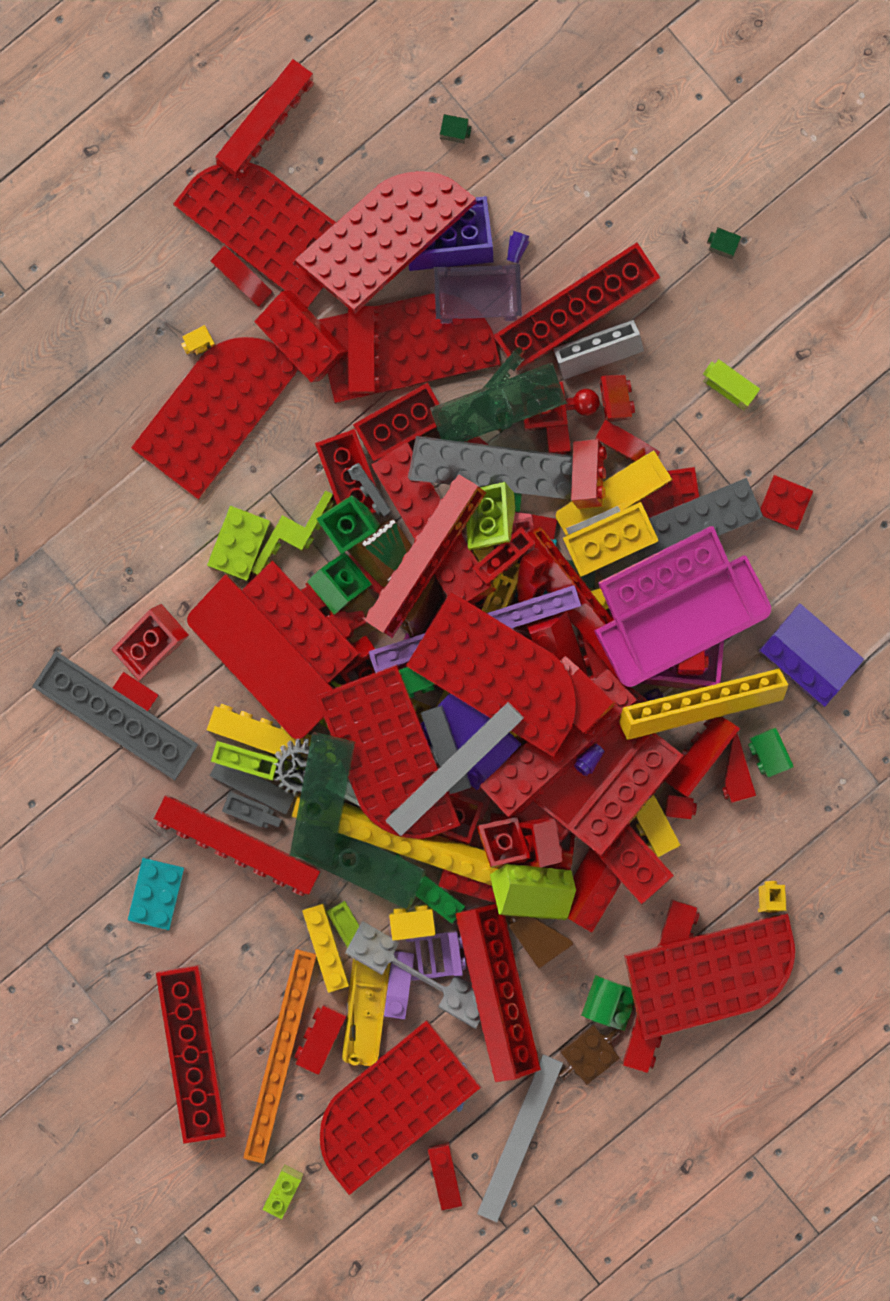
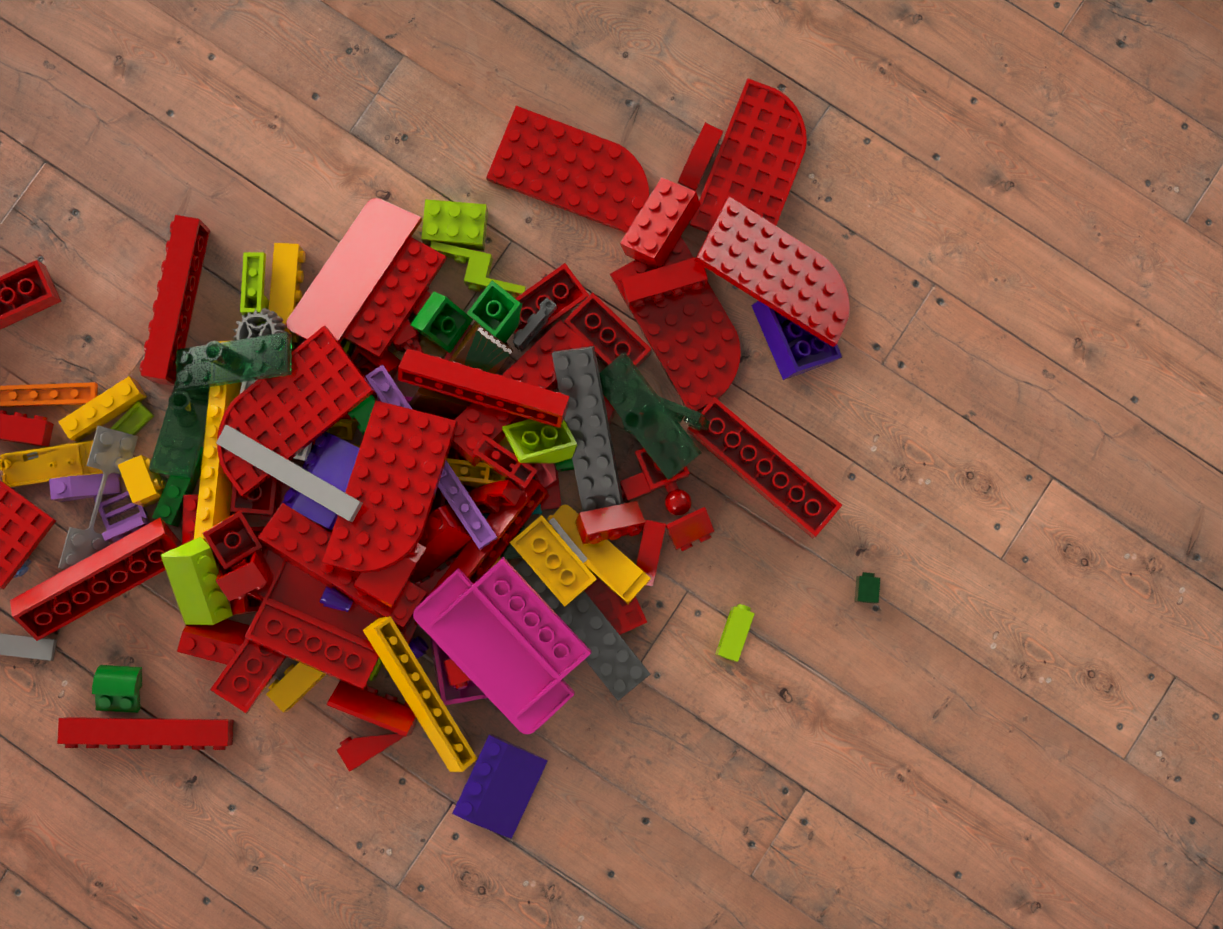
camera: 70 degrees right, 5 degrees down
dark grey plate [32,651,199,780] -> none
red slope [111,604,189,681] -> none
red tile [113,672,159,712] -> none
teal plate [128,857,185,930] -> none
yellow brick [181,325,215,355] -> none
dark grey tile [210,763,295,814] -> none
red brick [215,59,314,178] -> none
dark grey hinge [222,792,283,828] -> none
dark grey tile [421,705,471,794] -> none
clear purple windscreen [433,264,522,324] -> none
dark green brick [439,114,472,144] -> none
dark purple cone [507,231,530,264] -> none
reddish brown slope [508,916,574,969] -> none
light grey brick [553,320,644,380] -> none
reddish brown plate [559,1024,621,1085] -> none
red plate [624,913,795,1040] -> none
red brick [665,795,697,820] -> none
green slope [747,728,794,778] -> none
yellow brick [758,881,786,913] -> none
red plate [760,475,813,531] -> none

